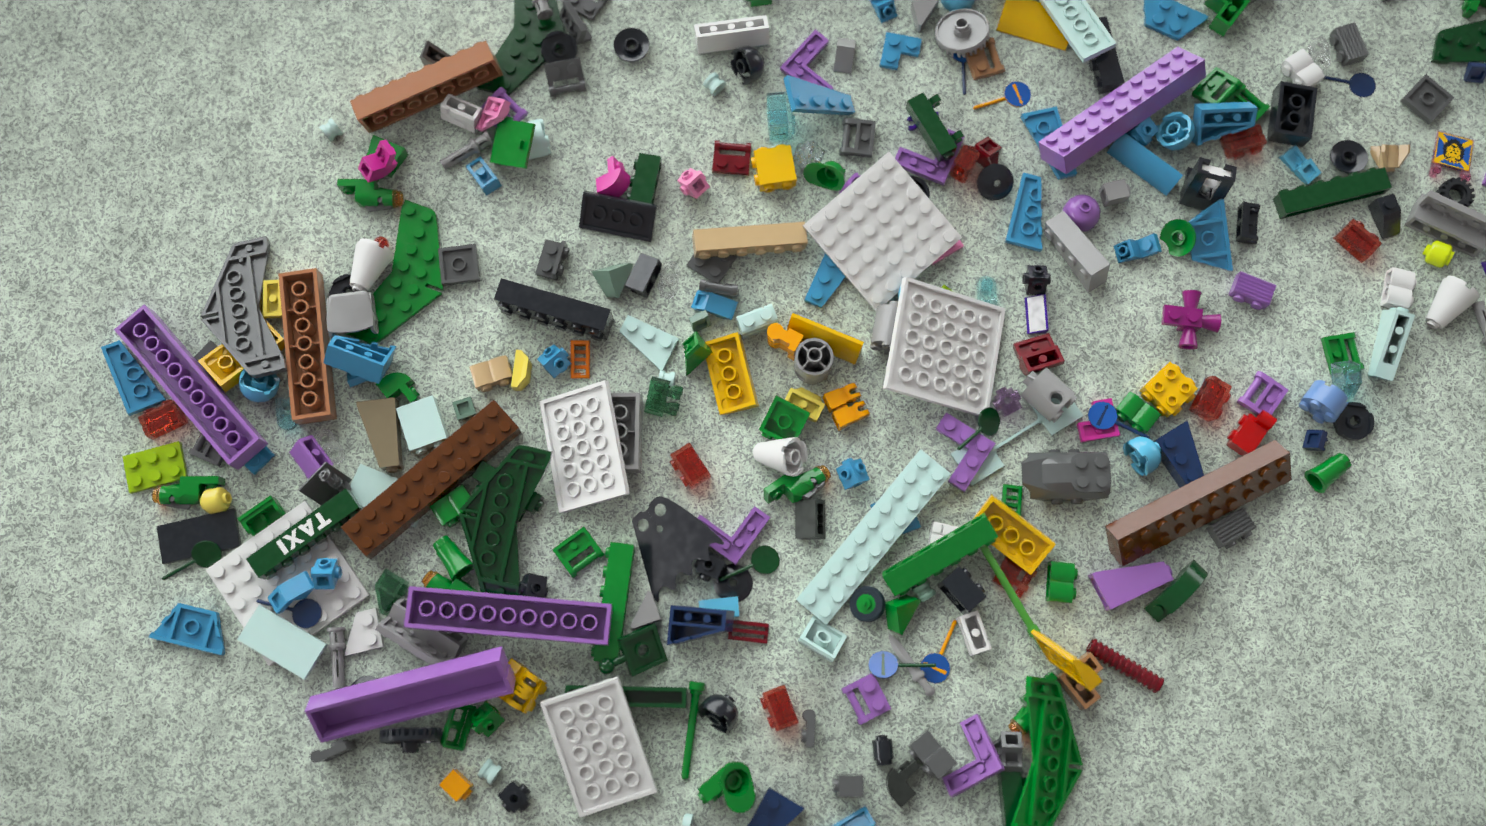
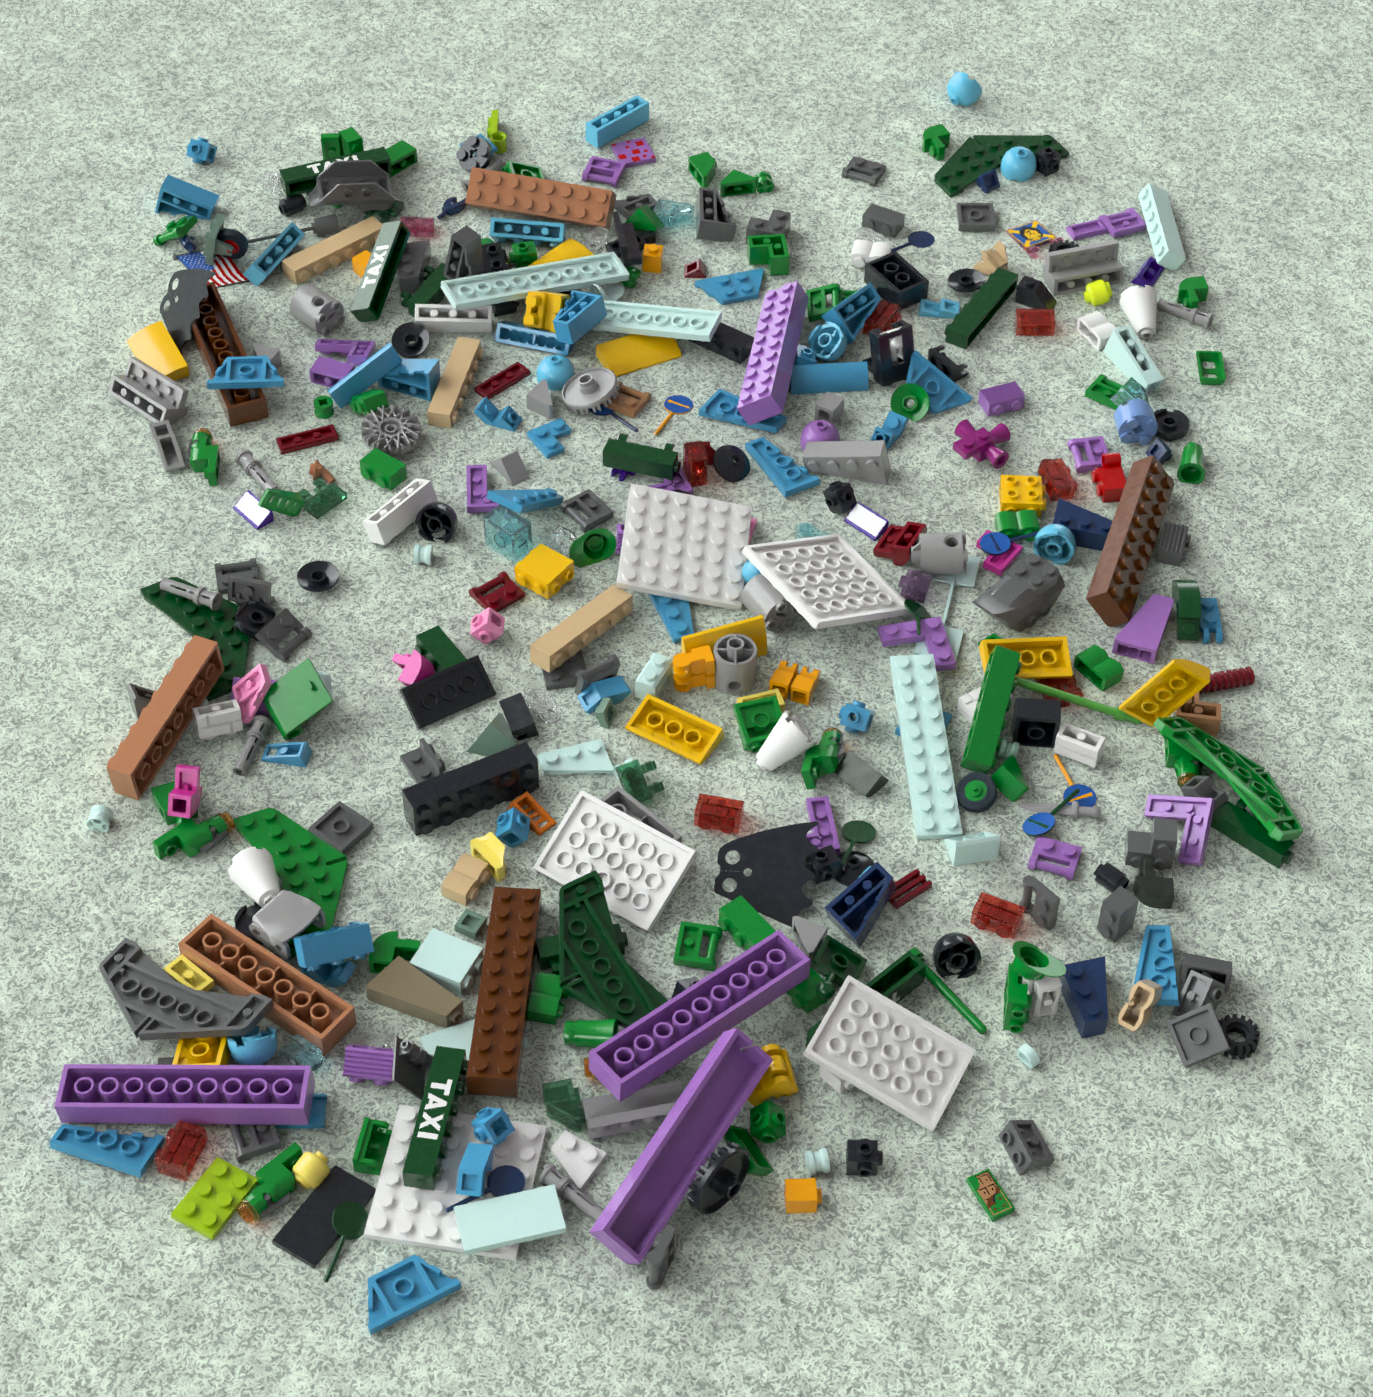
camera: 45 degrees left, 30 degrees down
green slope [682,331,713,376] -> none
none -> green piece [1196,351,1226,385]
none -> dark azure hinge [1199,598,1223,644]

